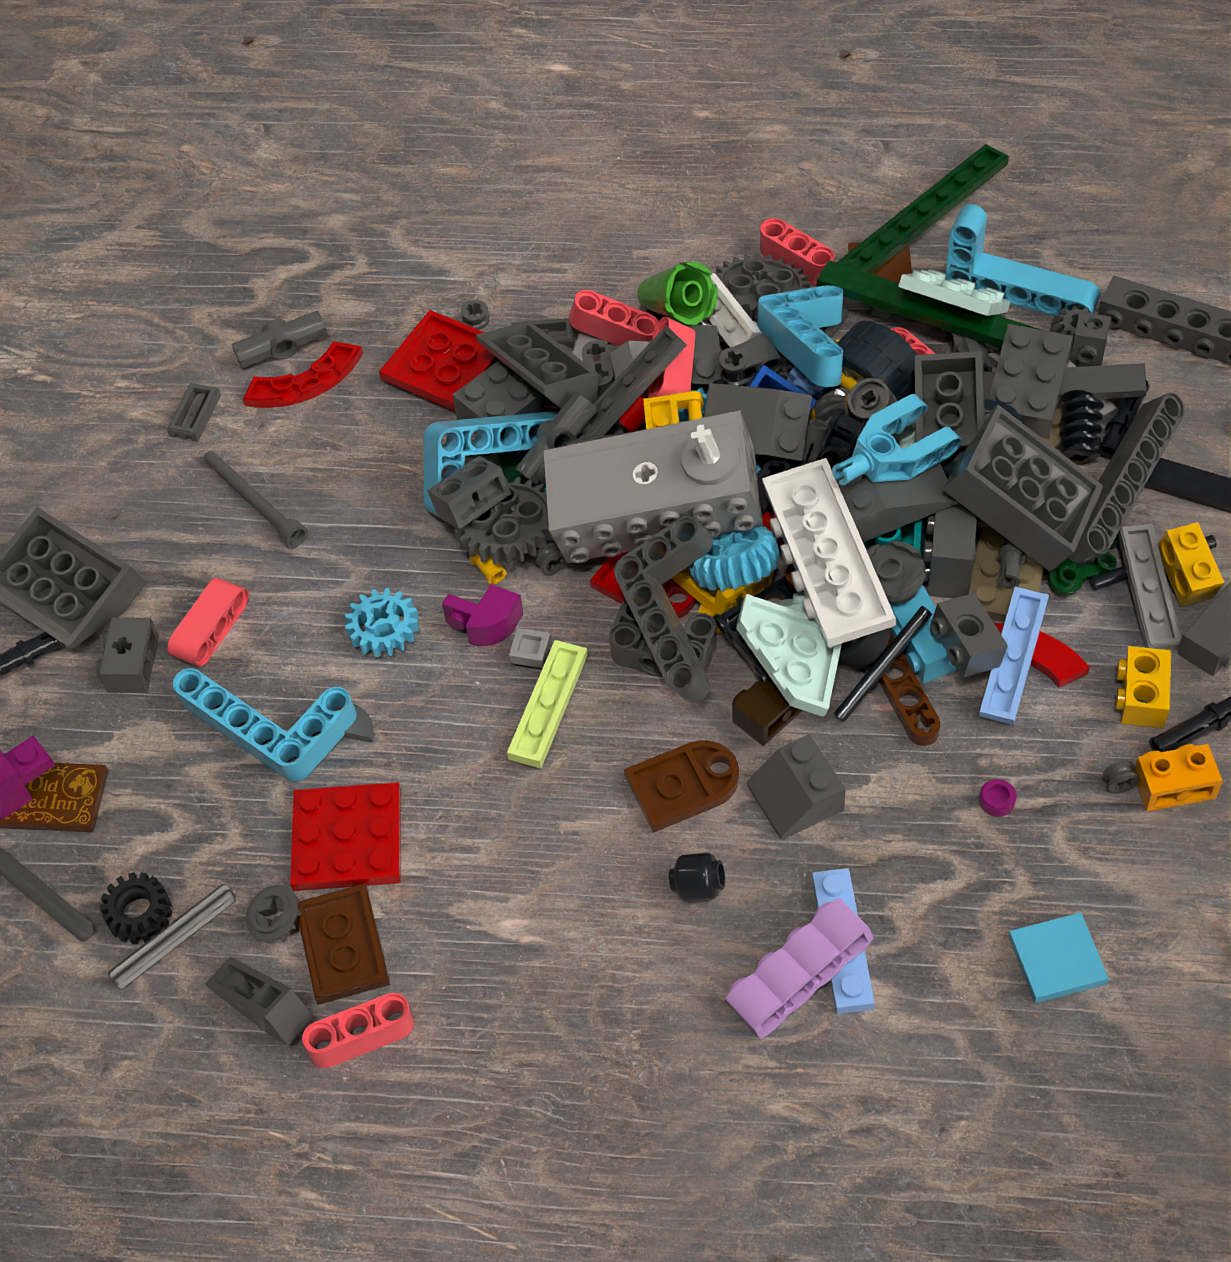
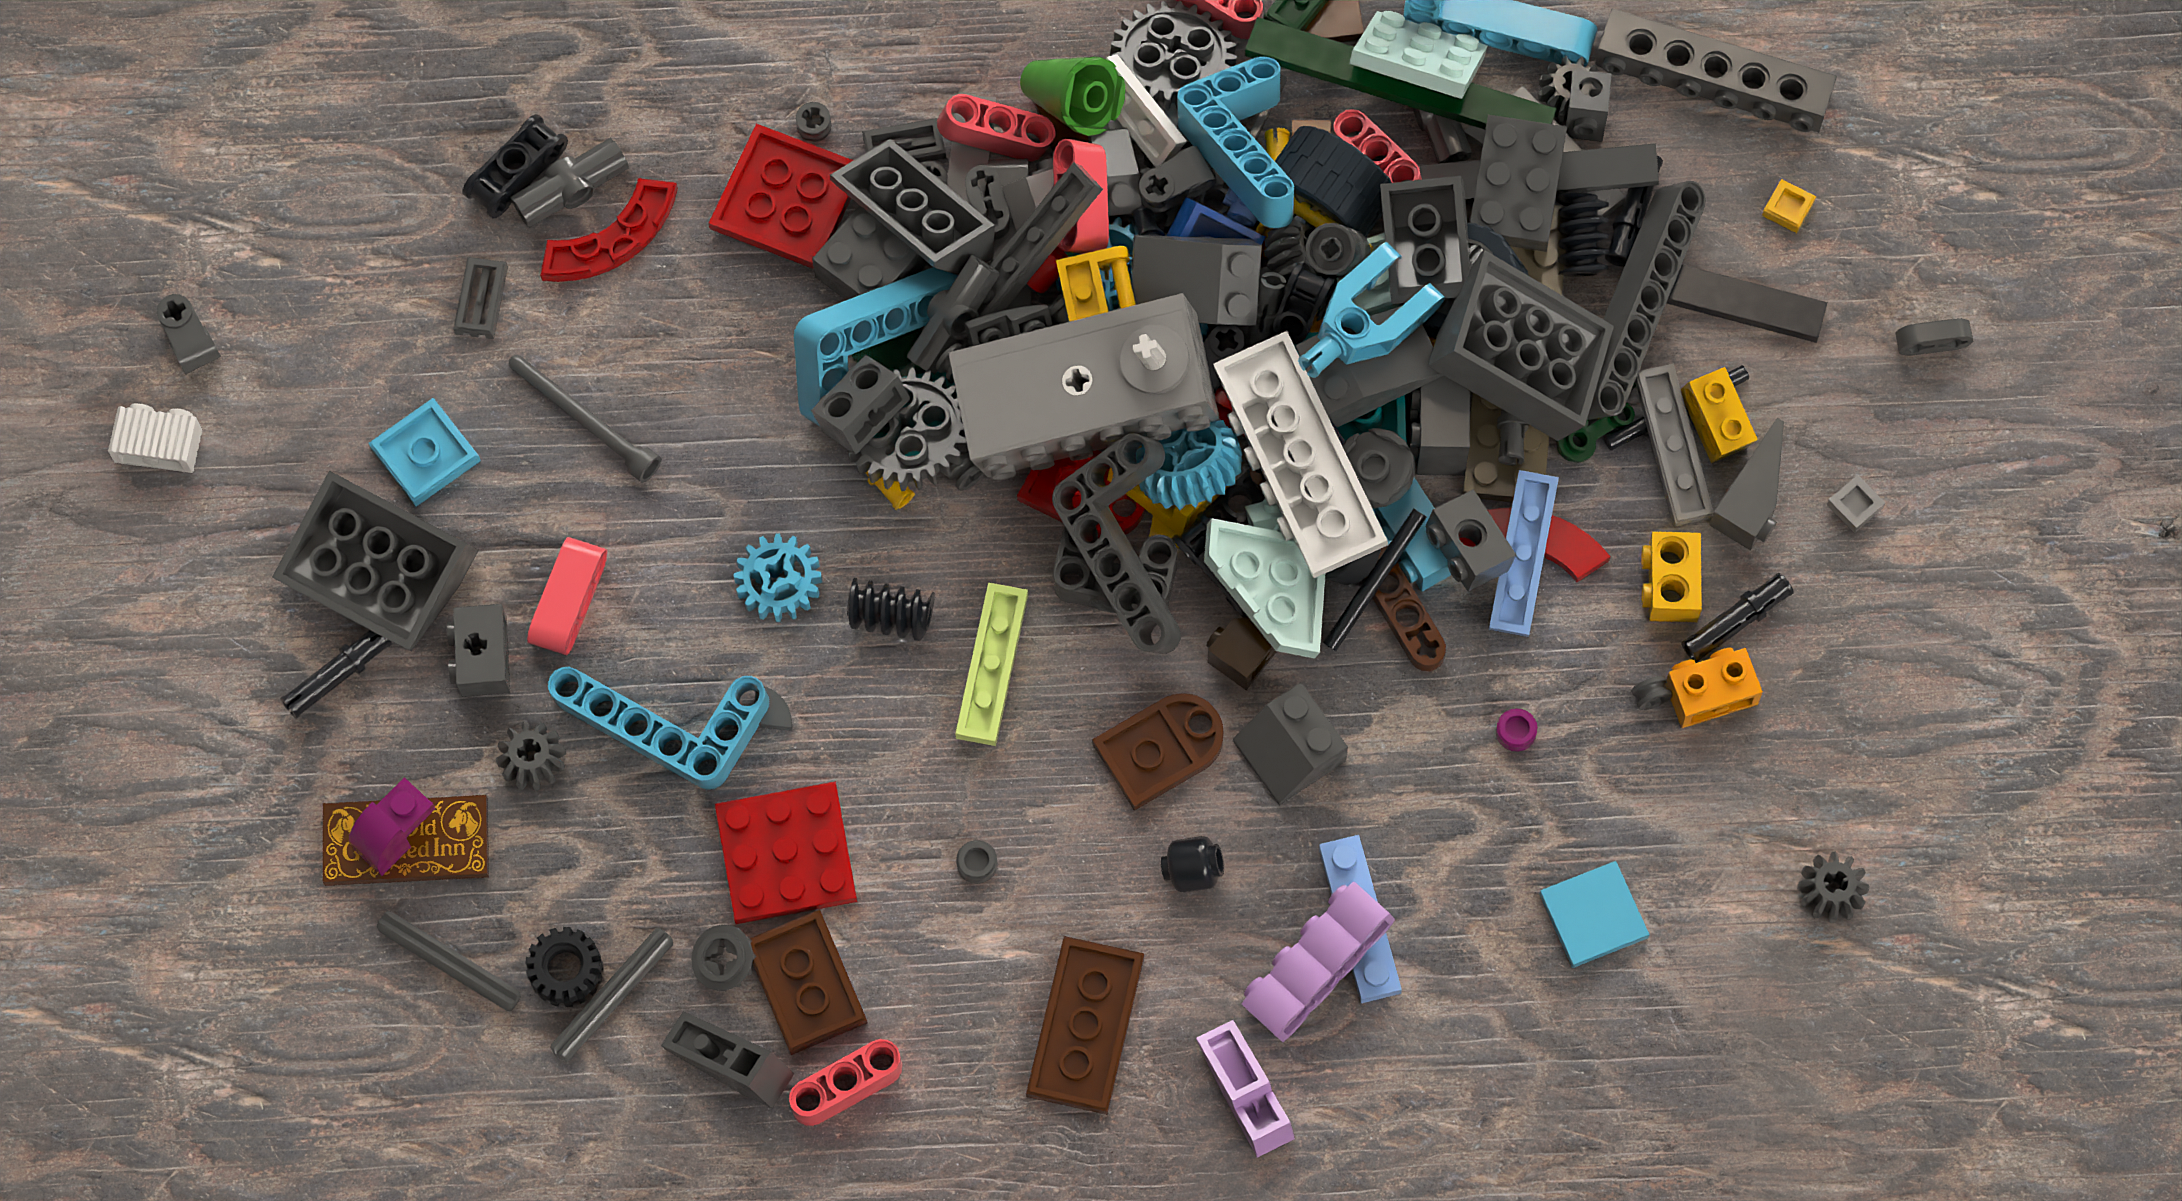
camera: 10 degrees left, 15 degrees up
magenta brick [442,584,524,646] -> none
light grey plate [509,628,551,668] -> none
none -> medium azure tile [368,398,481,507]
none -> black piece [462,114,568,219]
none -> dark grey gear [496,721,566,791]
none -> black piece [847,578,935,641]
none -> dark grey tile [956,840,998,884]
none -> reddish brown tile [1026,936,1145,1115]
none -> lavender slope [1196,1020,1295,1158]

